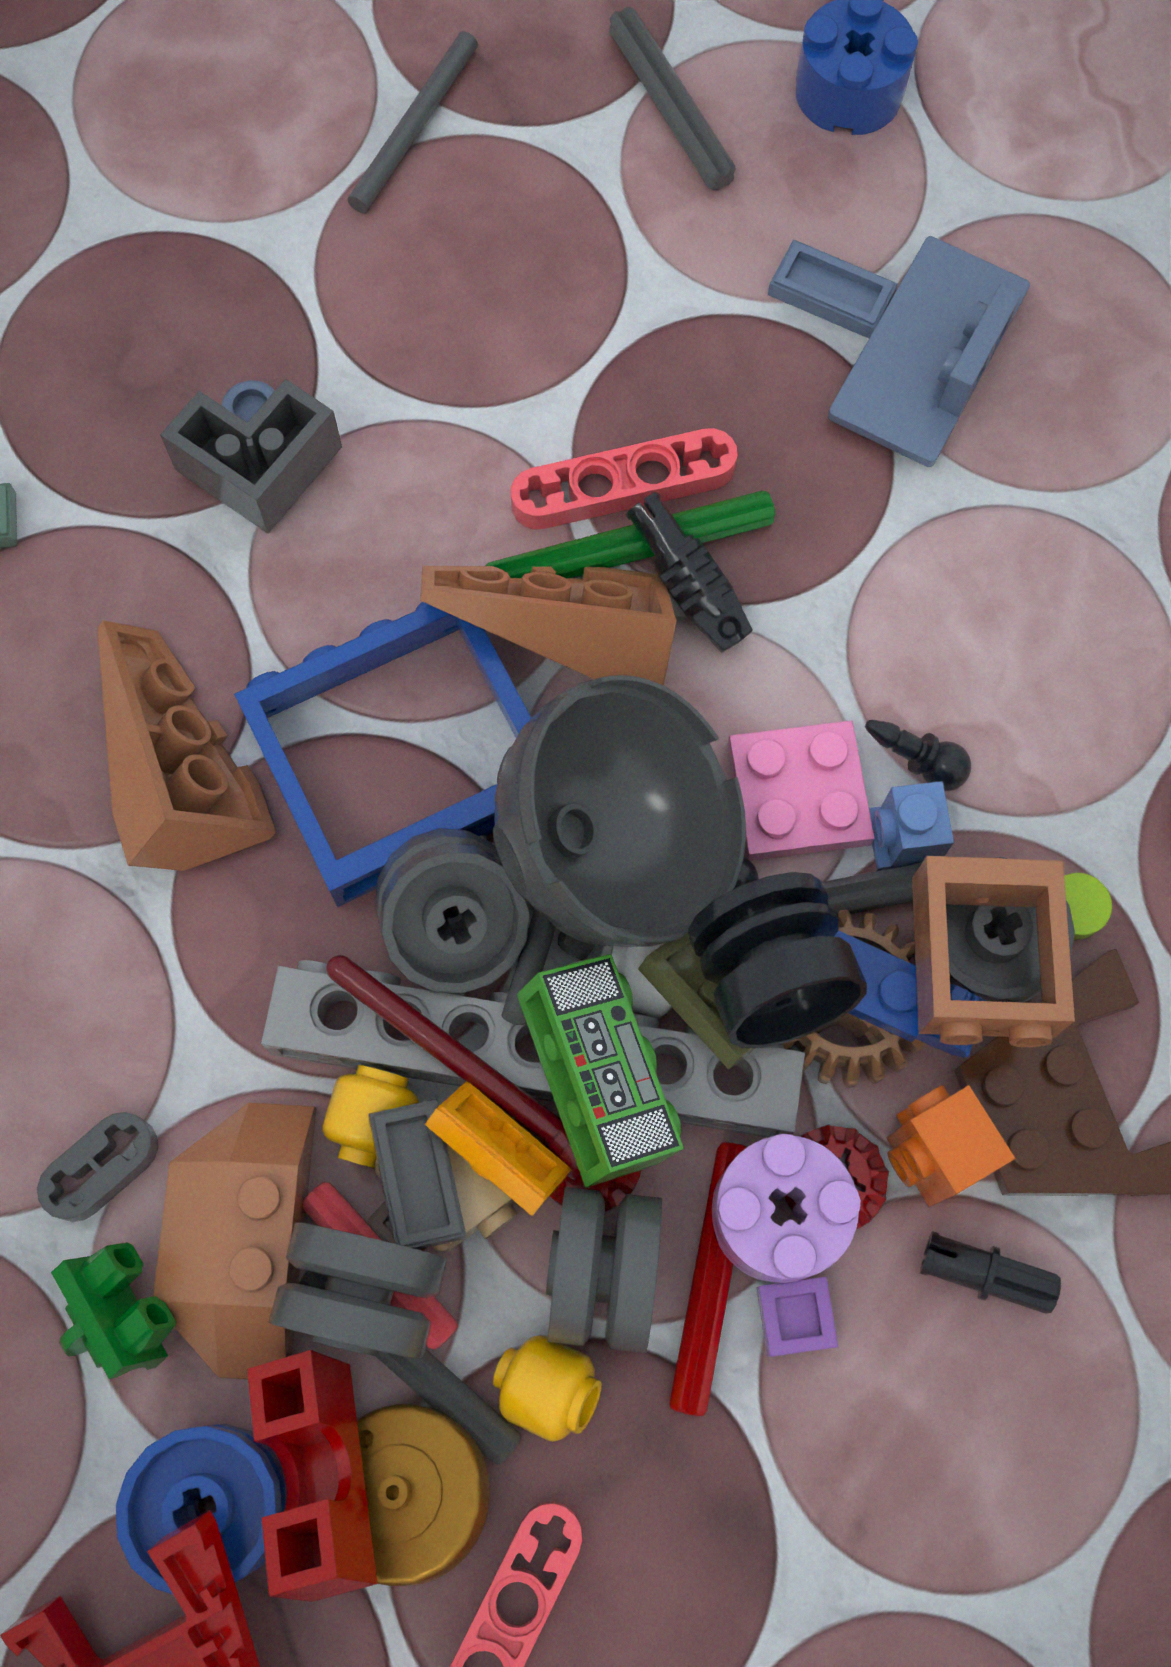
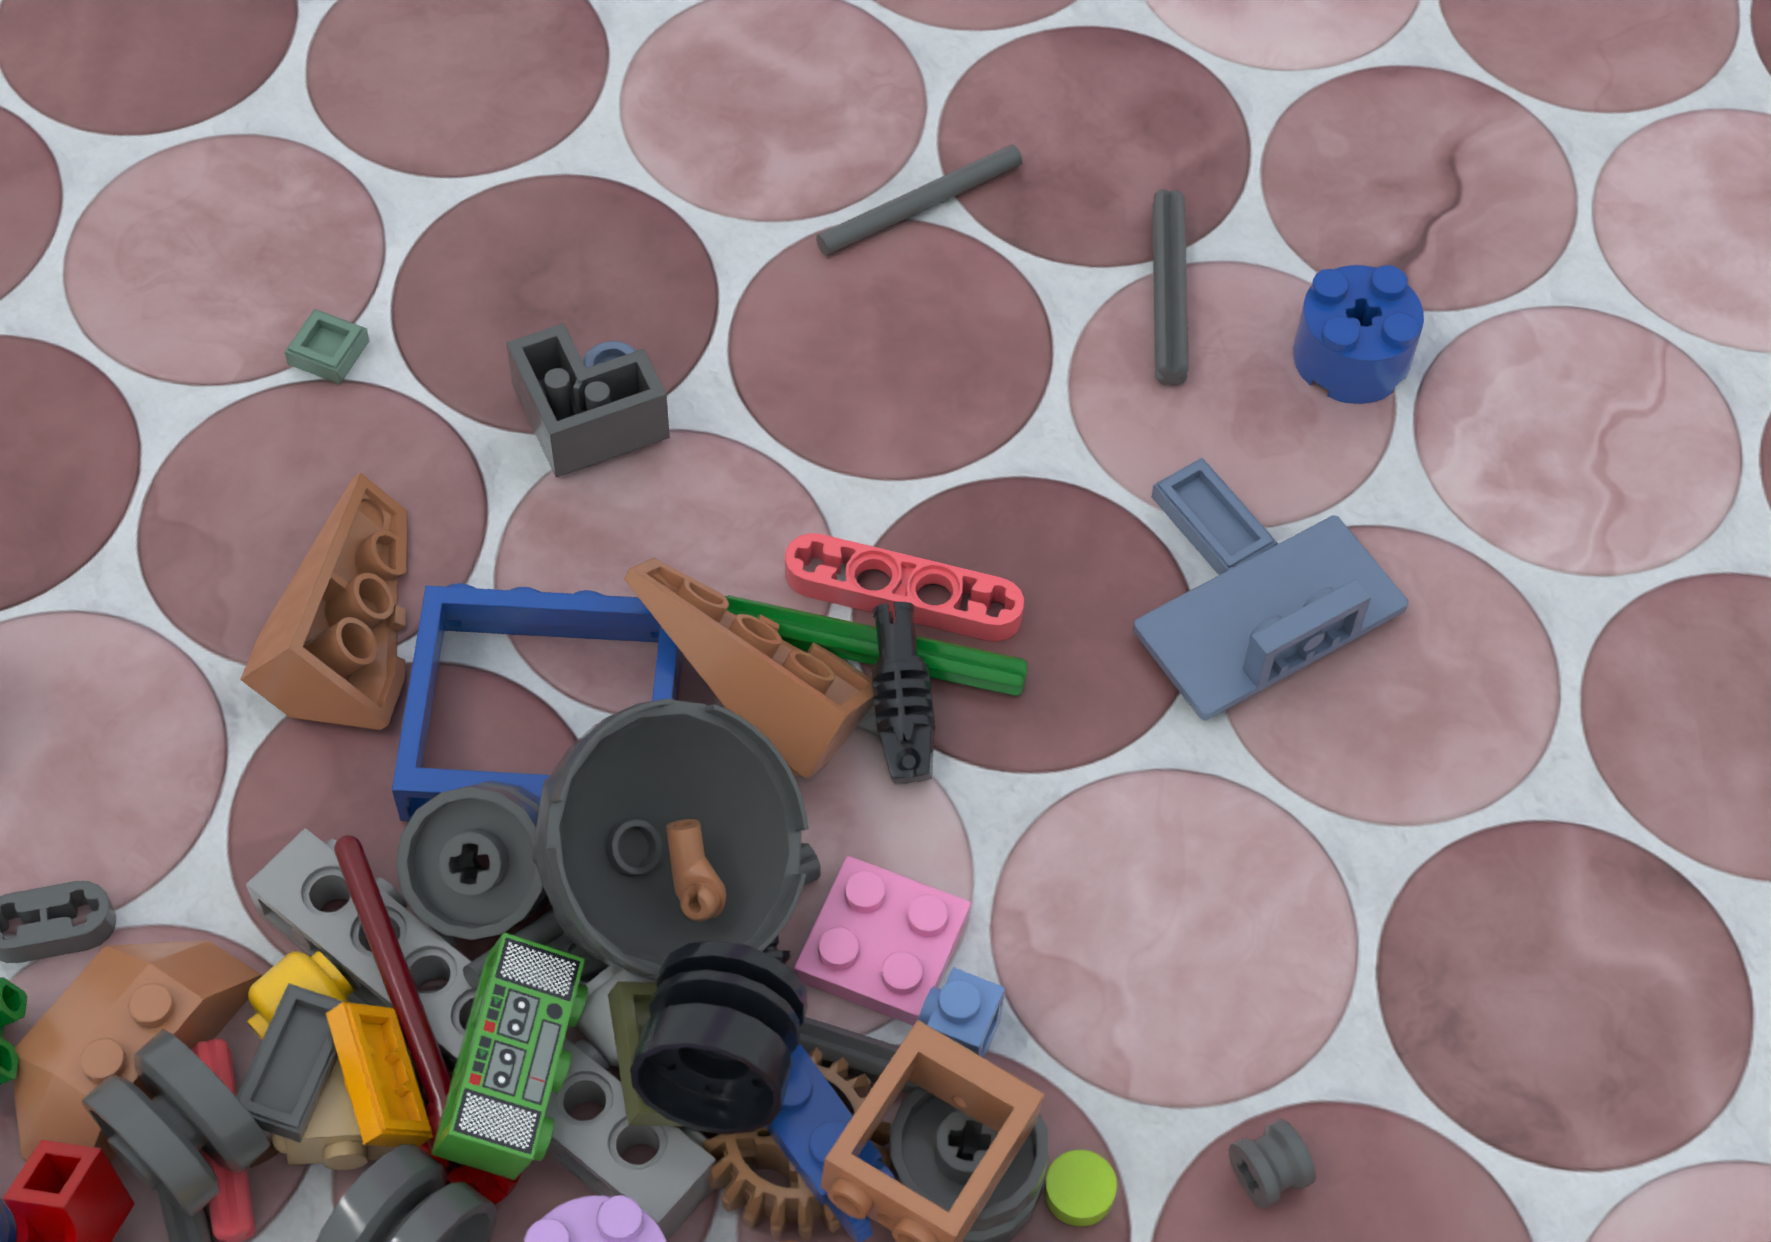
camera: 30 degrees right, 15 degrees down
black bar [865,719,971,791] -> none
none -> nougat arm [666,819,726,922]

